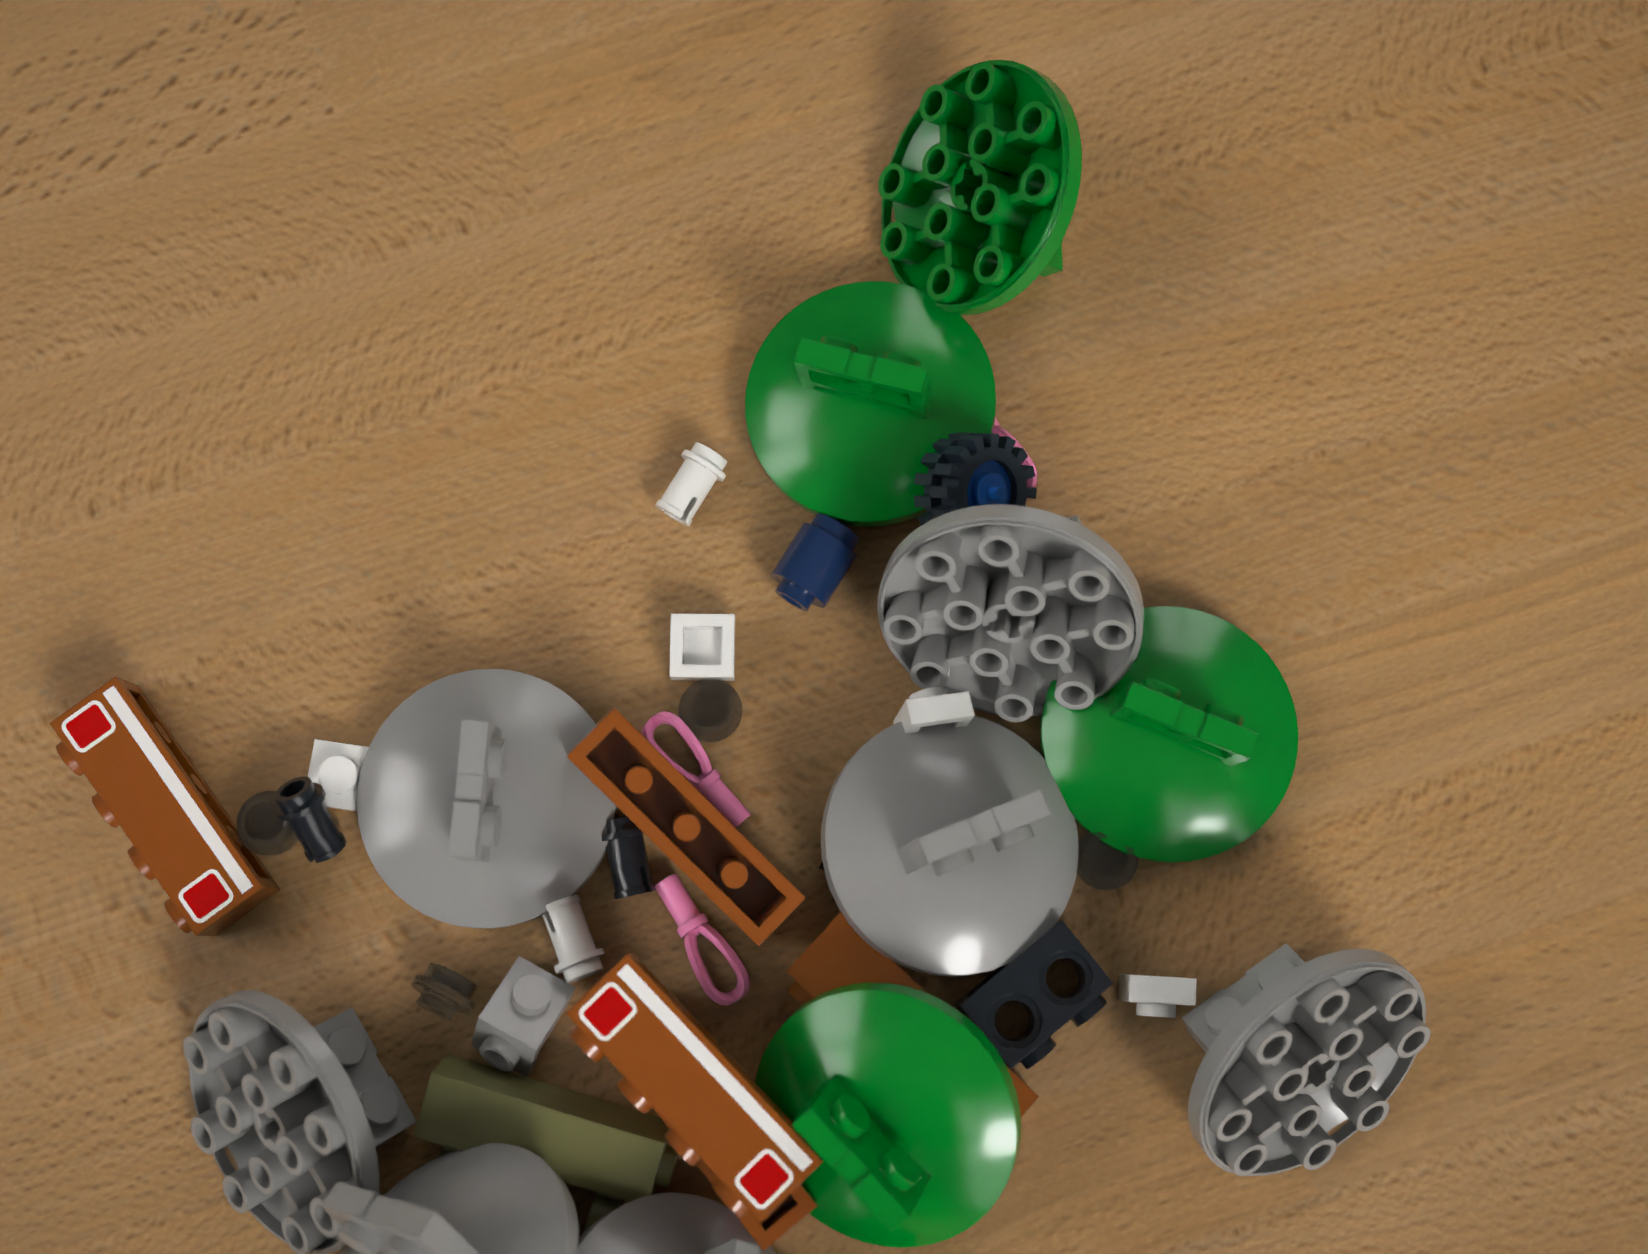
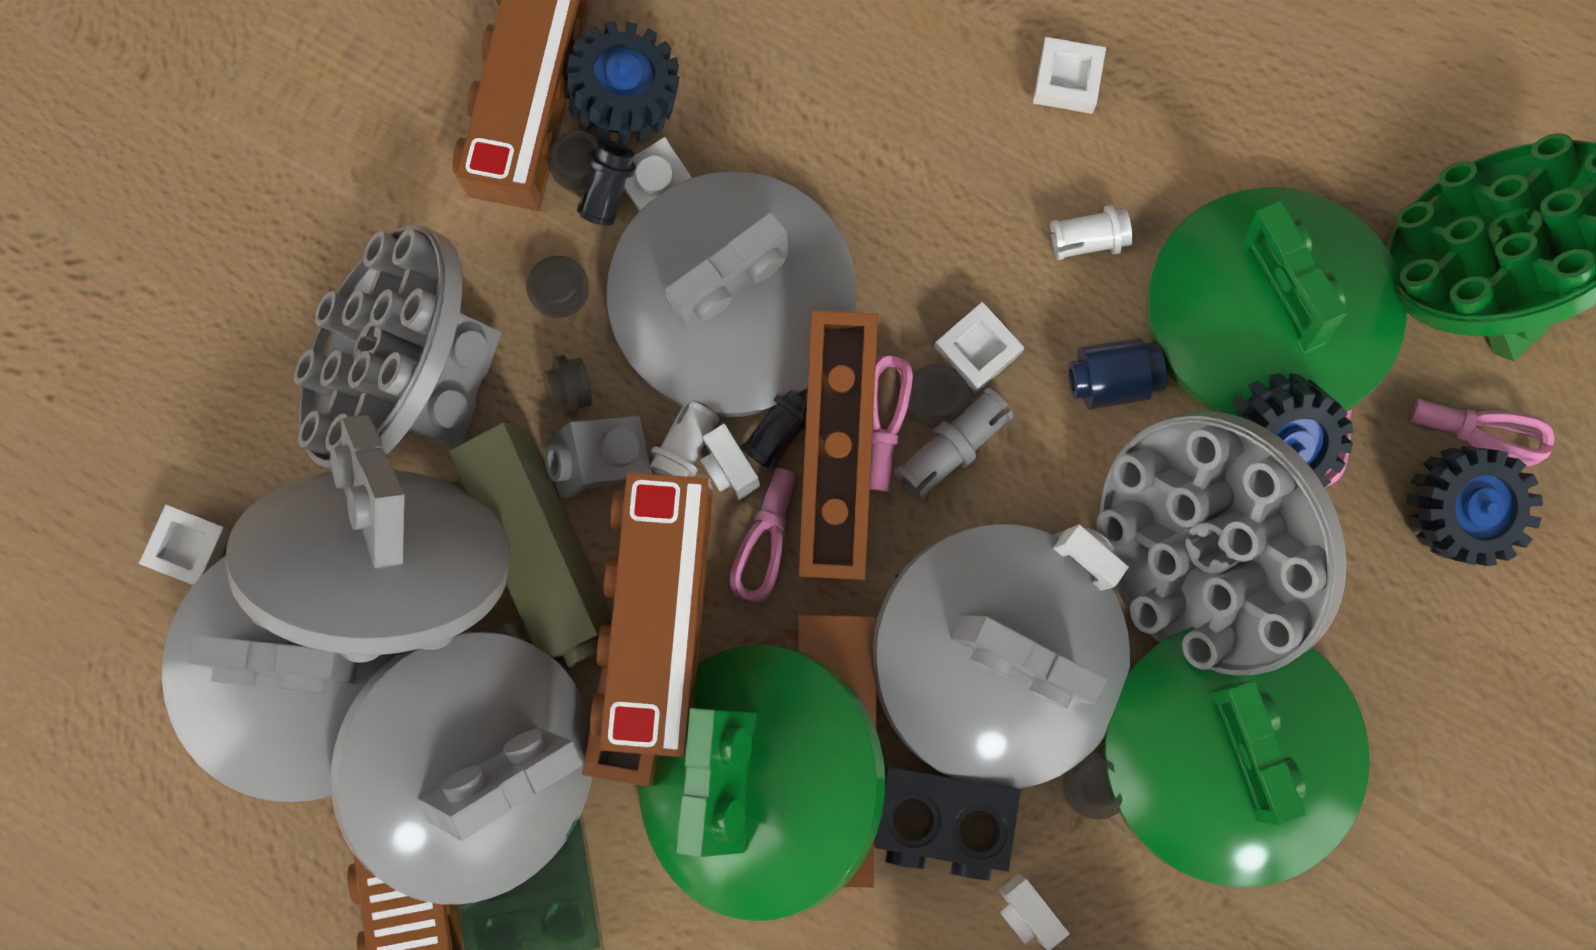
camera: 55 degrees right, 0 degrees up
none -> clear smoke plate [526,256,590,318]
none -> black wheel [565,21,680,144]
none -> white plate [700,424,760,501]
none -> light grey pin [894,388,1014,501]
none -> white plate [1033,37,1106,114]
none -> black wheel [1406,446,1543,566]
none -> bright pink piece [1409,398,1555,467]

